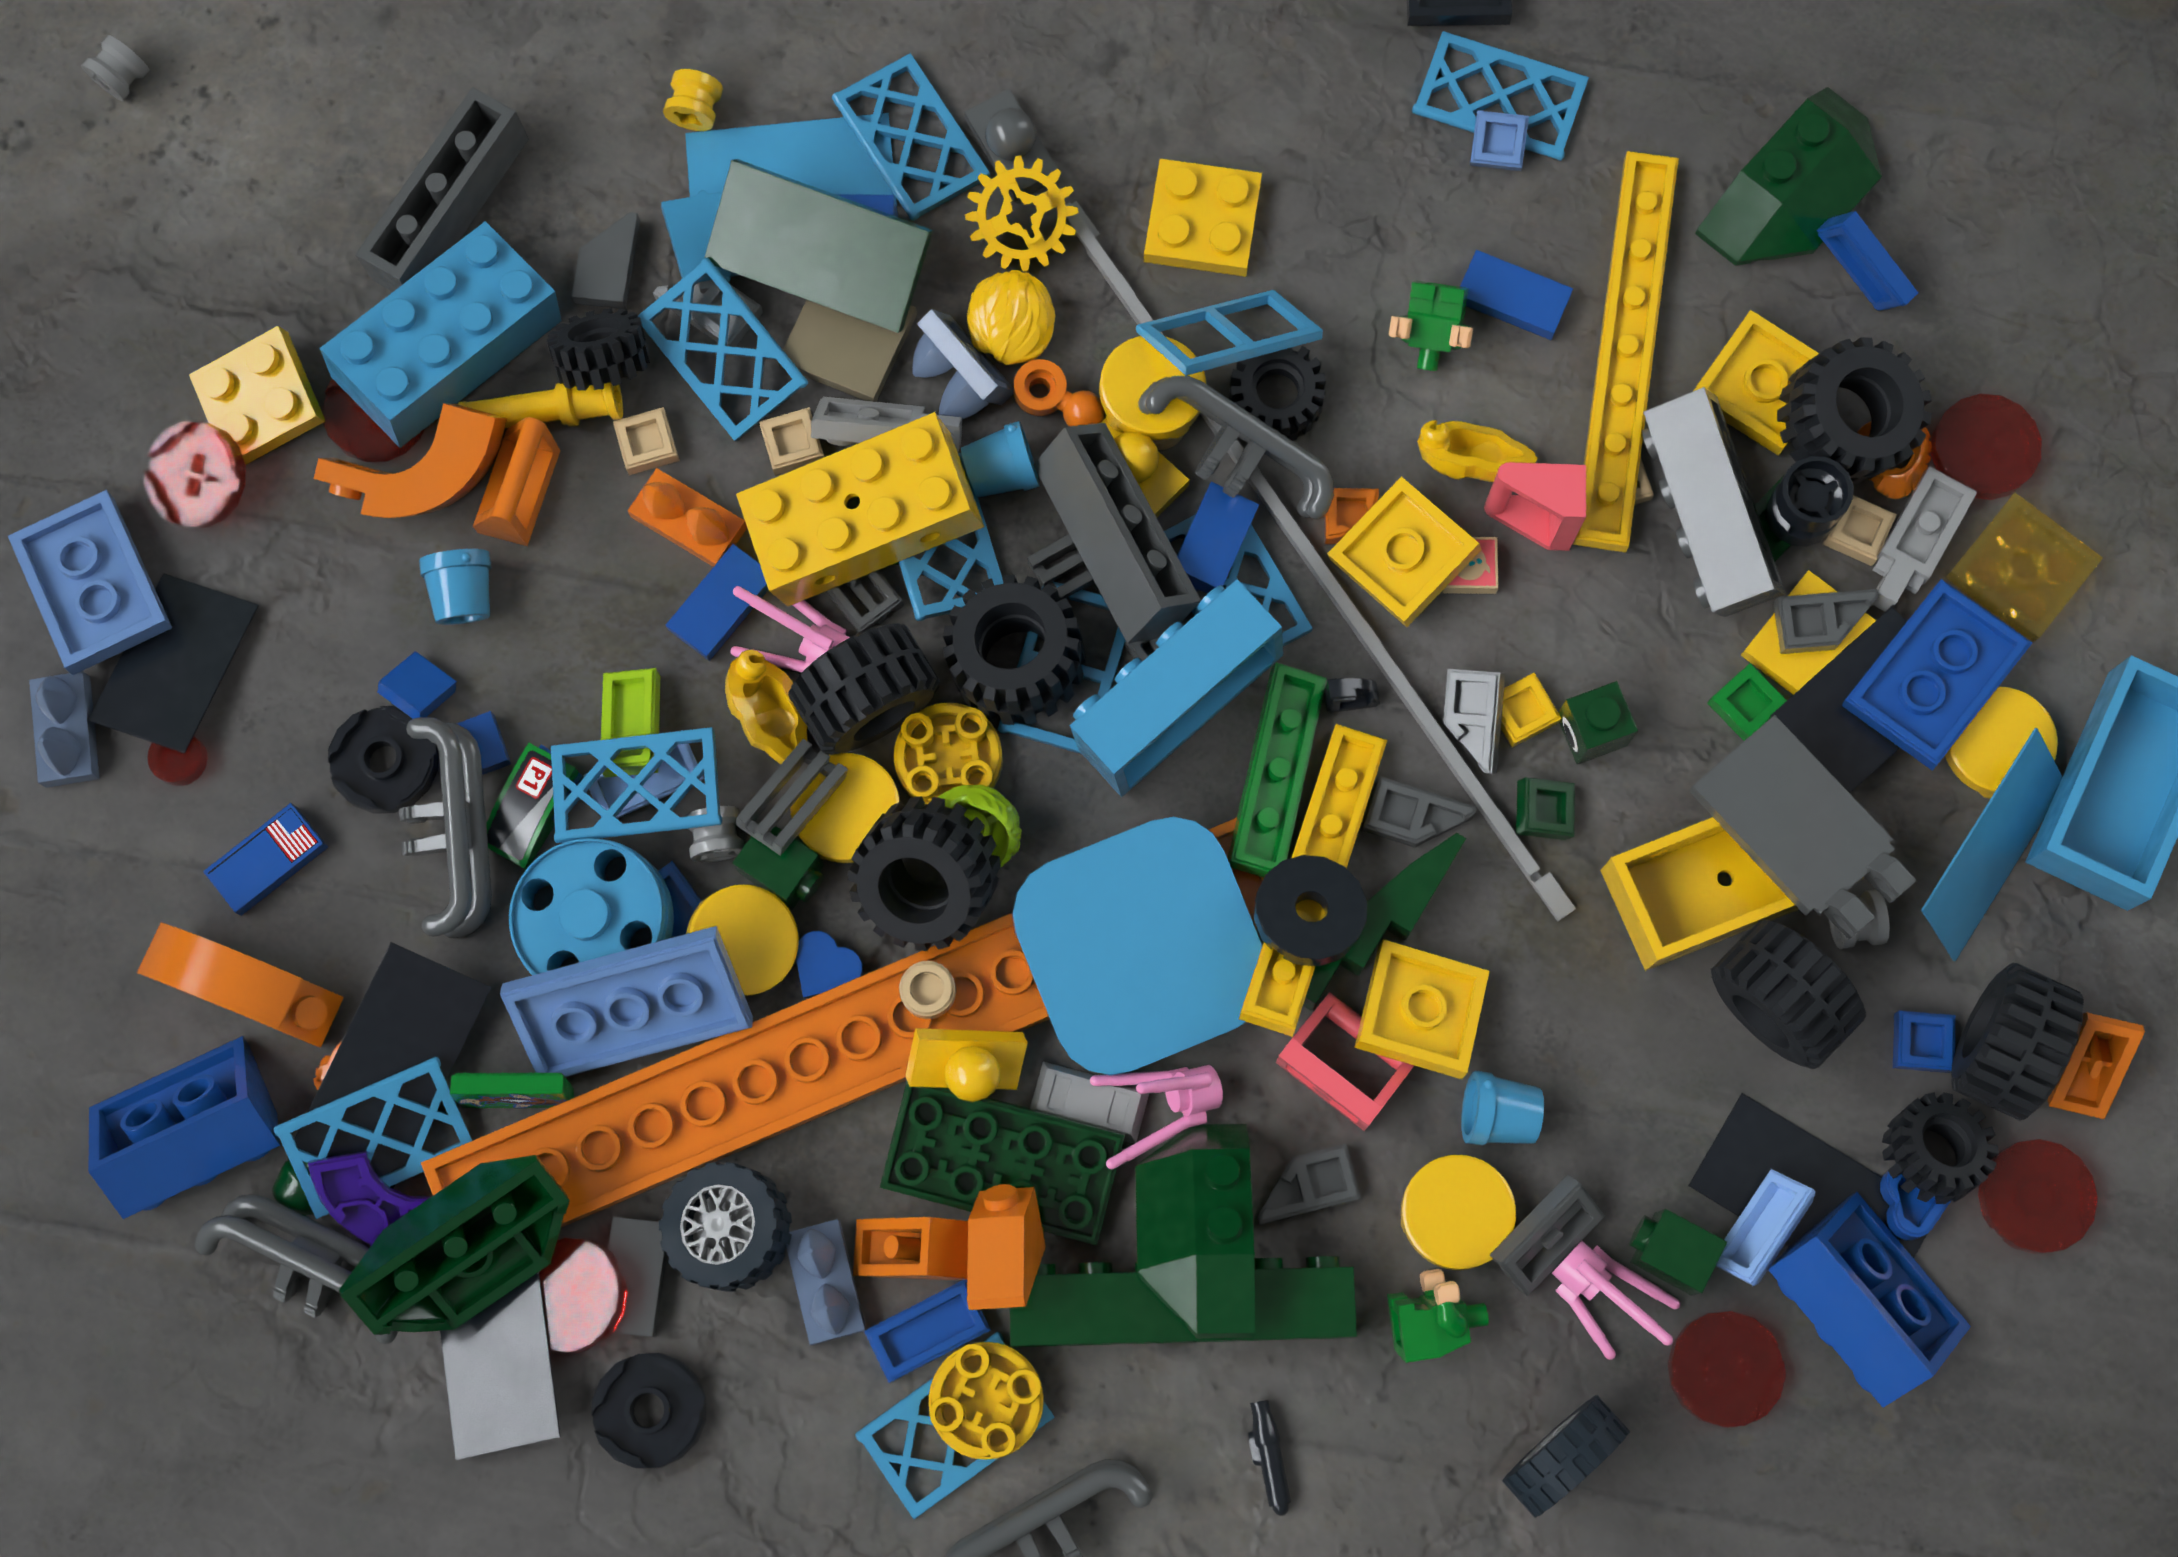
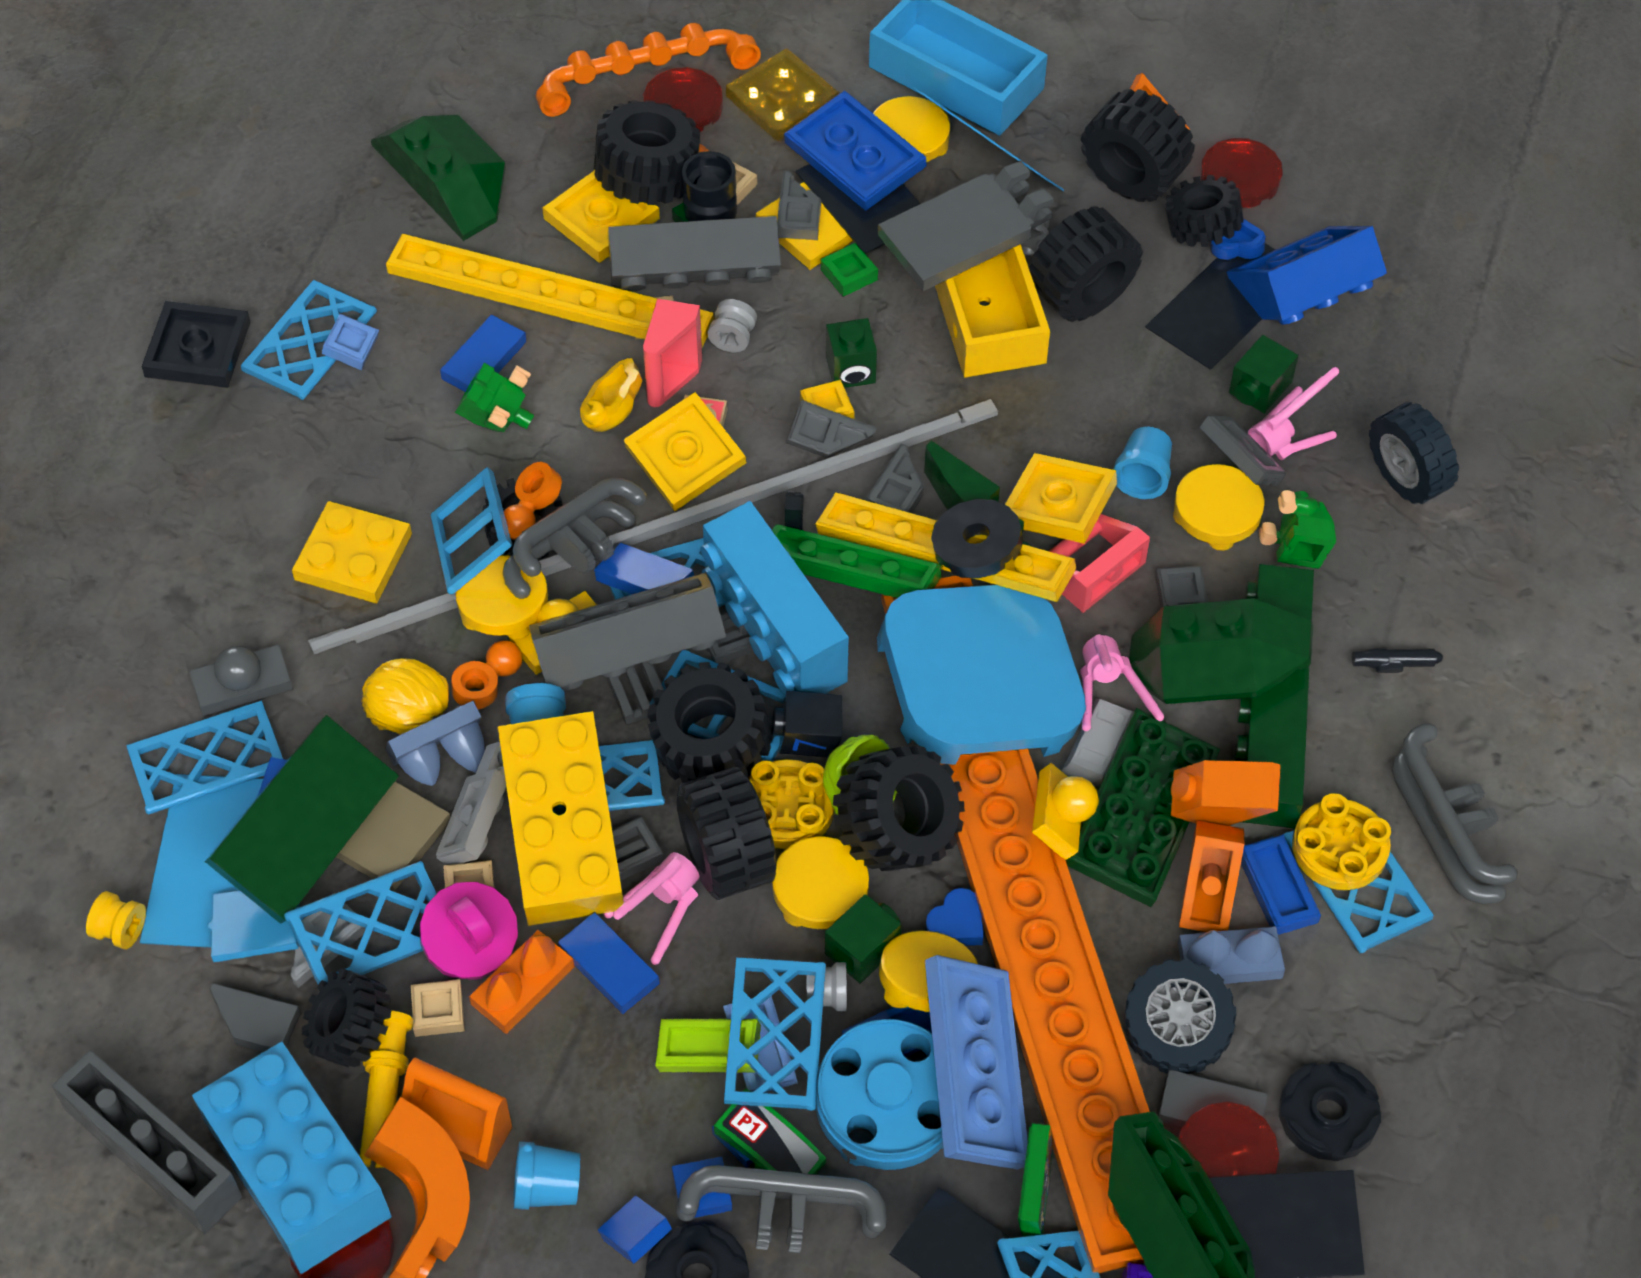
camera: 85 degrees left, 20 degrees down
yellow arm [725,649,808,764] -> none
dark grey tile [736,739,848,856] -> none
tan tile [899,961,956,1019] -> none
yellow gear [965,155,1079,271] -> none
orange tile [1325,488,1379,544] -> none
dark green tile [1516,777,1575,840] -> none
clear red tile [1668,1311,1786,1428] -> none
light blue tile [1716,1169,1816,1286] -> none
blue tile [1816,211,1918,311] -> none
light grey hinge [1872,466,1977,612] -> none
blue tile [1893,1010,1956,1073] -> none
none -> dark pink tile [420,882,518,980]
none -> orange plate [504,462,562,540]
none -> orange bar [536,23,761,117]
none -> light grey wheel [707,299,757,353]
none -> black brick [772,691,842,757]

